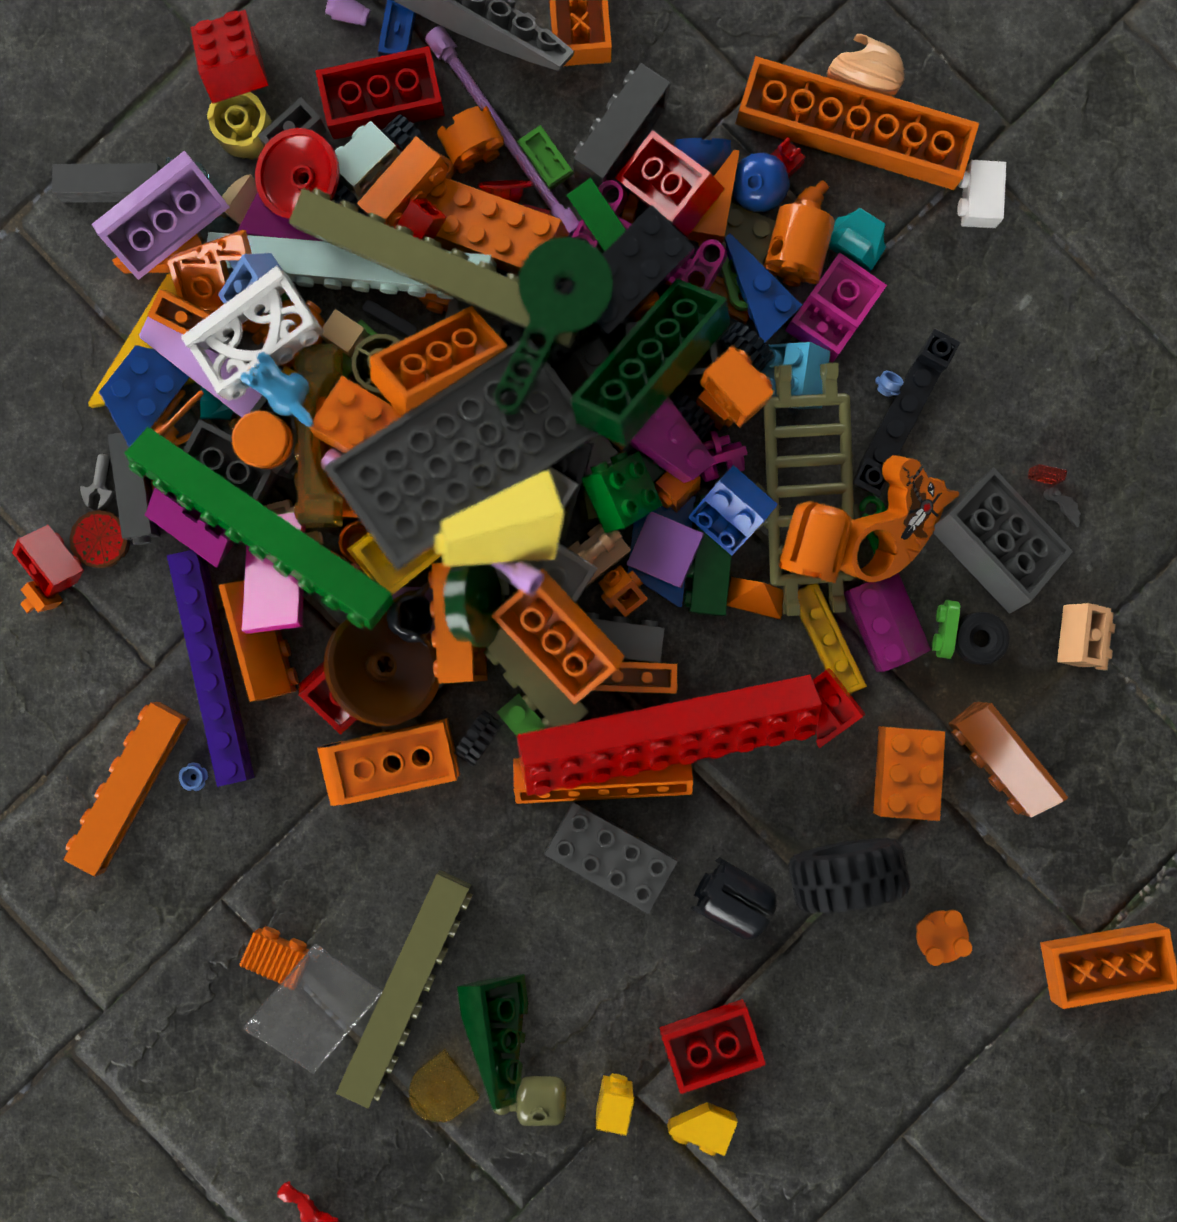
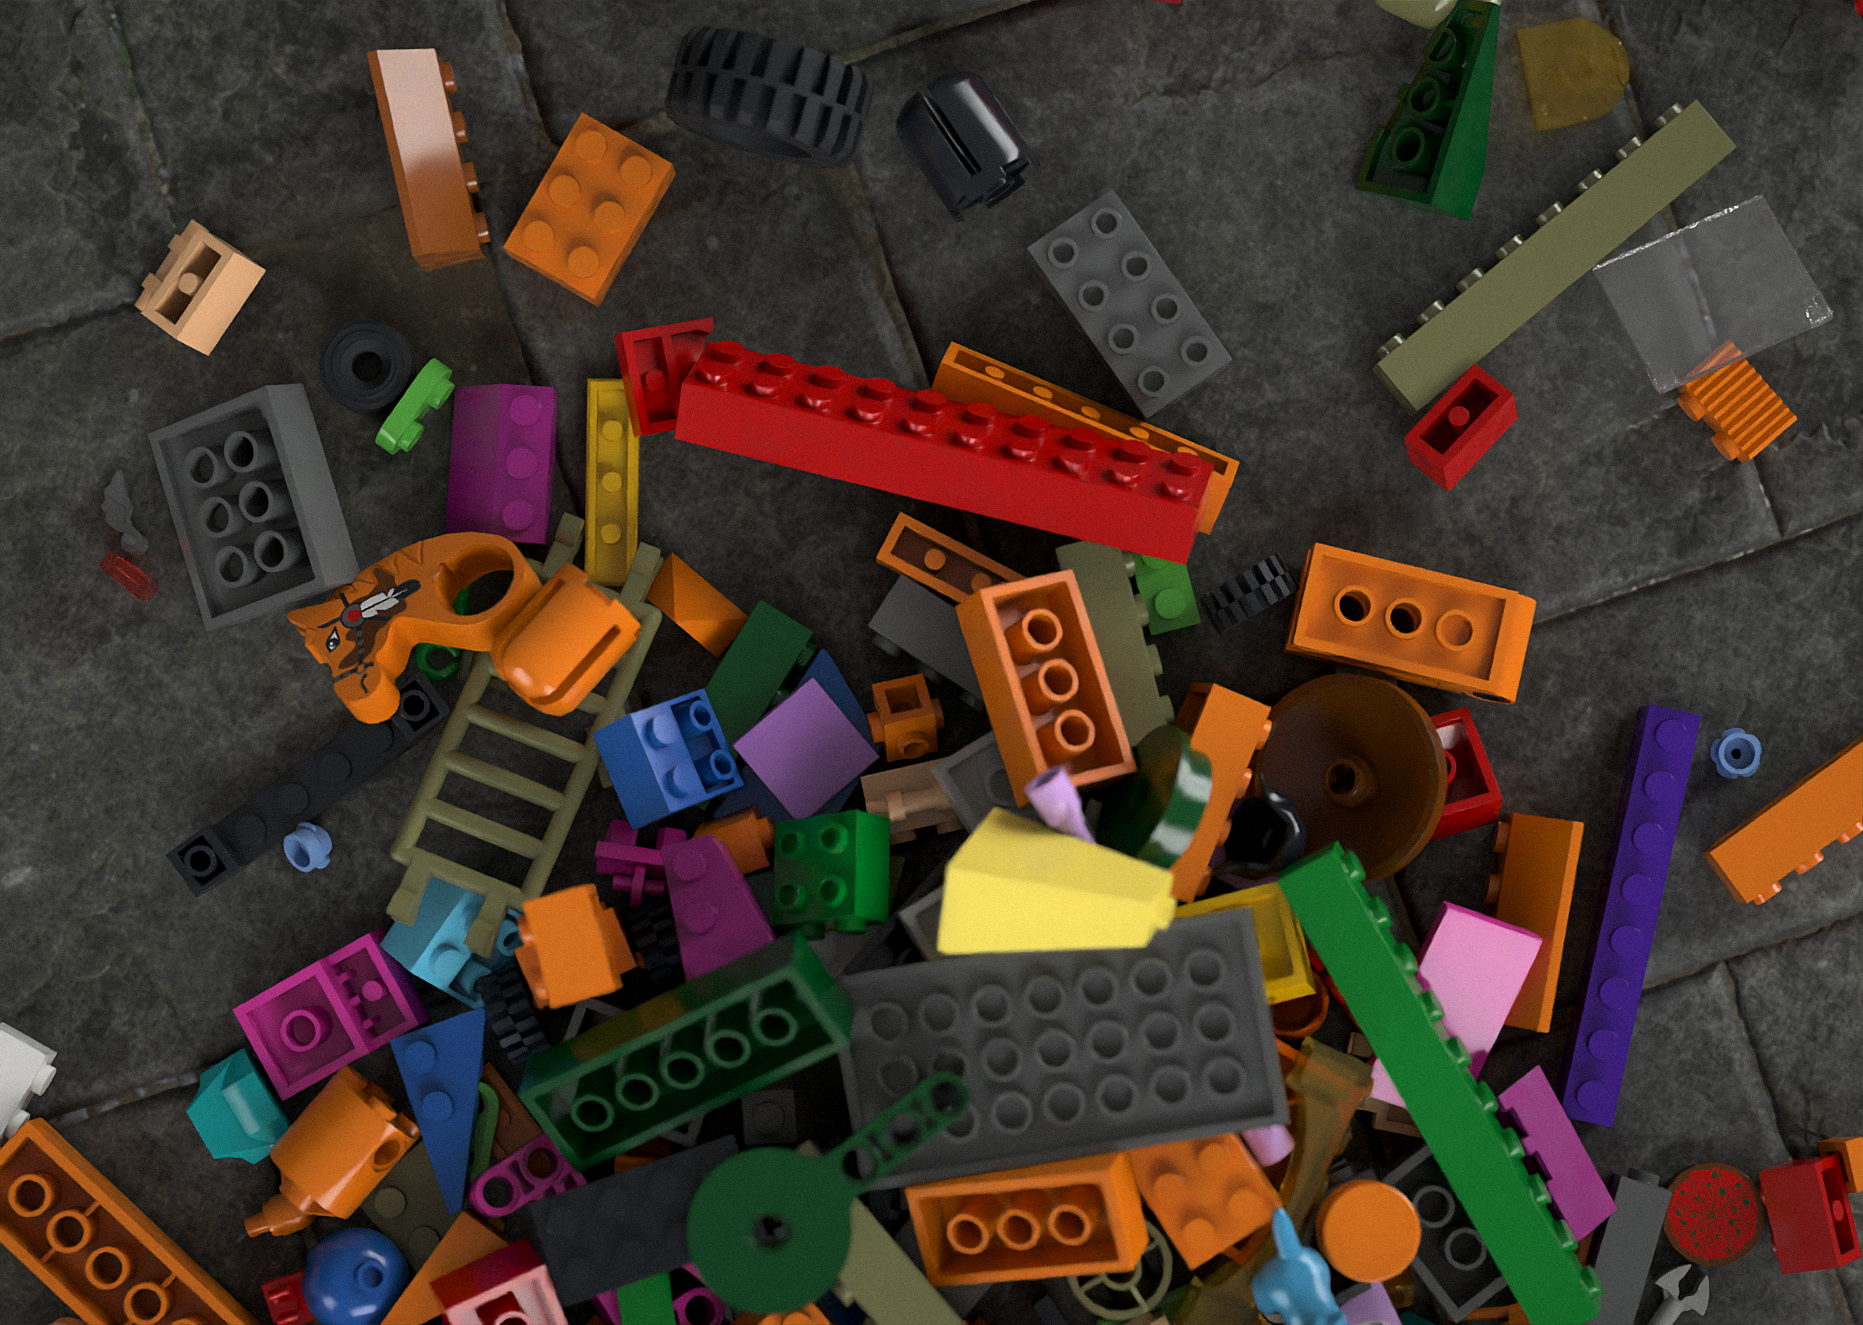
camera: 150 degrees left, 0 degrees up
none -> red brick [1404,363,1518,492]

